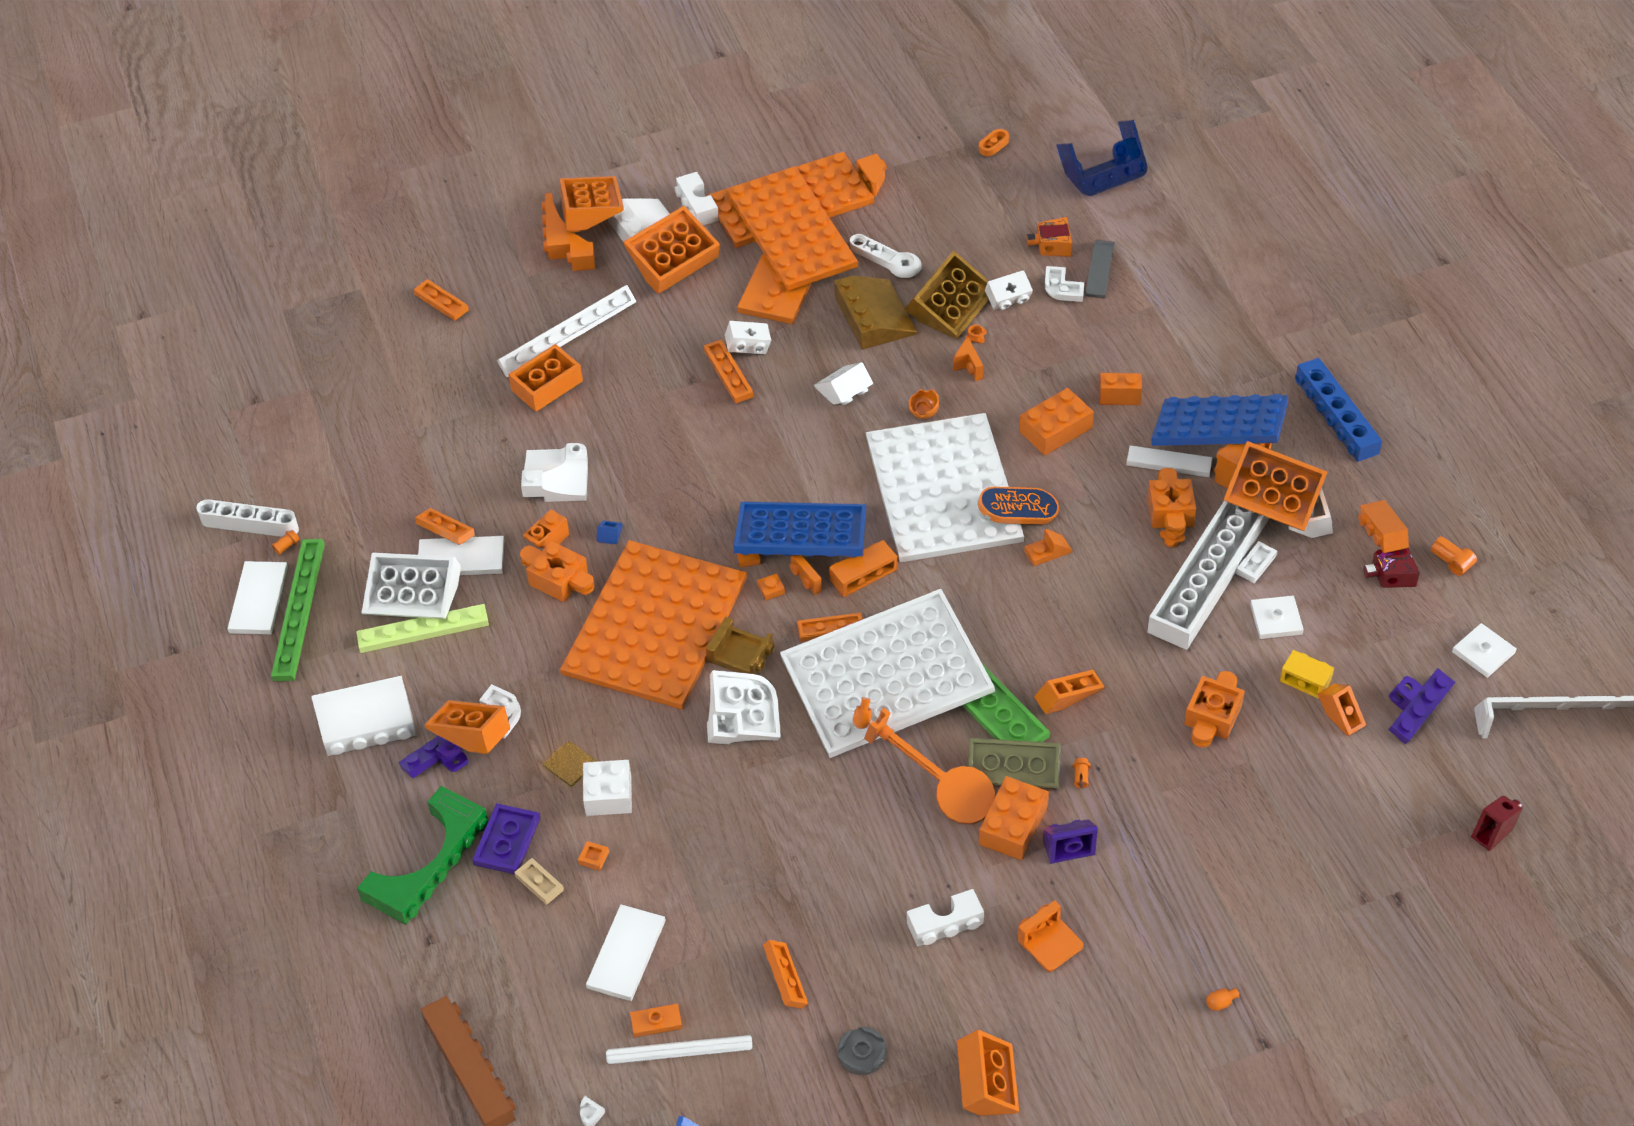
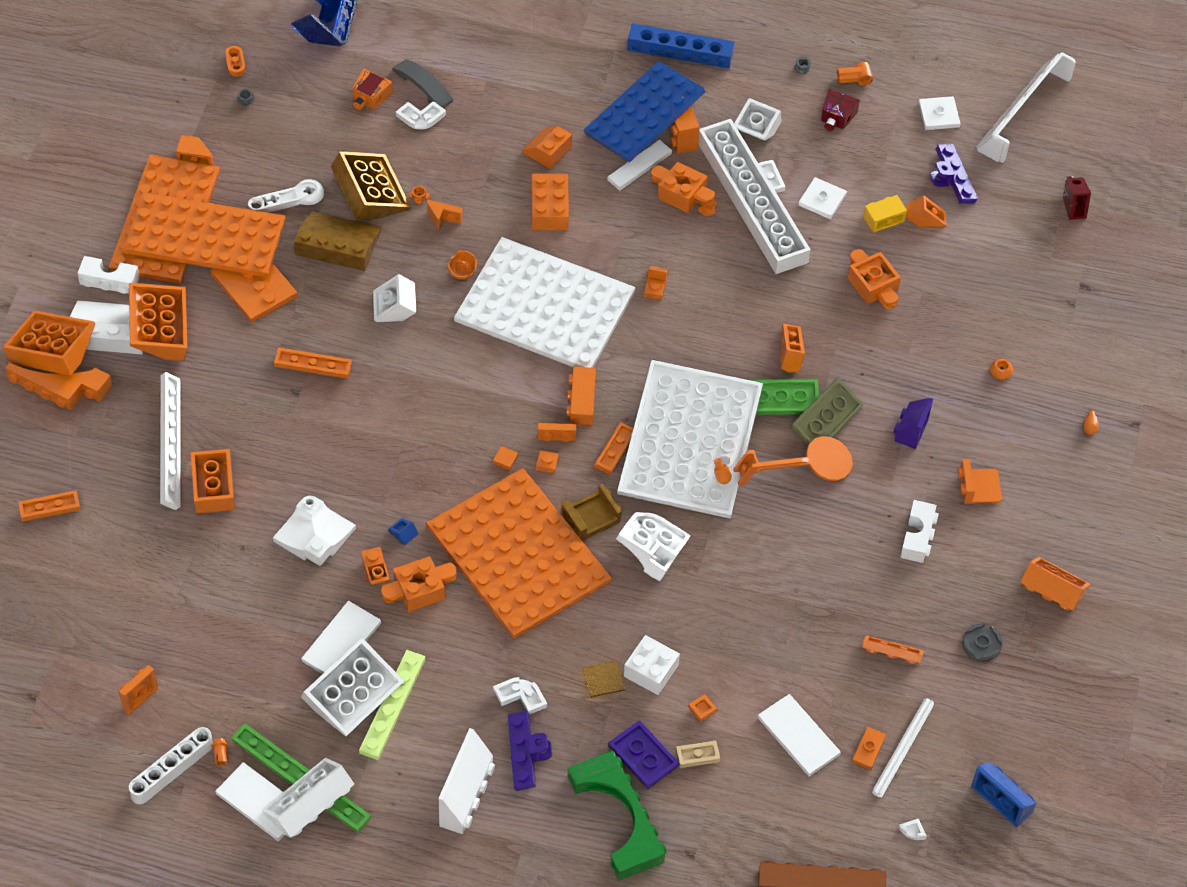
camera: 60 degrees left, 5 degrees up
orange plate [415,508,475,545] -> none
orange slope [425,700,511,754] -> none
white brick [725,321,771,354] -> none
blue plate [734,502,866,557] -> none
tile [978,487,1059,524] -> none
orange brick [979,776,1049,861] -> none
white brick [985,270,1033,310] -> none
orange pin [1072,757,1091,788] -> none
orange slope [1223,441,1328,531] -> none
orange brick [1358,500,1409,553] -> none
none -> orange plate [119,664,158,715]
none -> dark grey plate [237,89,254,105]
none -> white slope [262,758,354,838]
none -> dark grey bush [795,56,811,74]
none -> orange plate [990,359,1013,381]

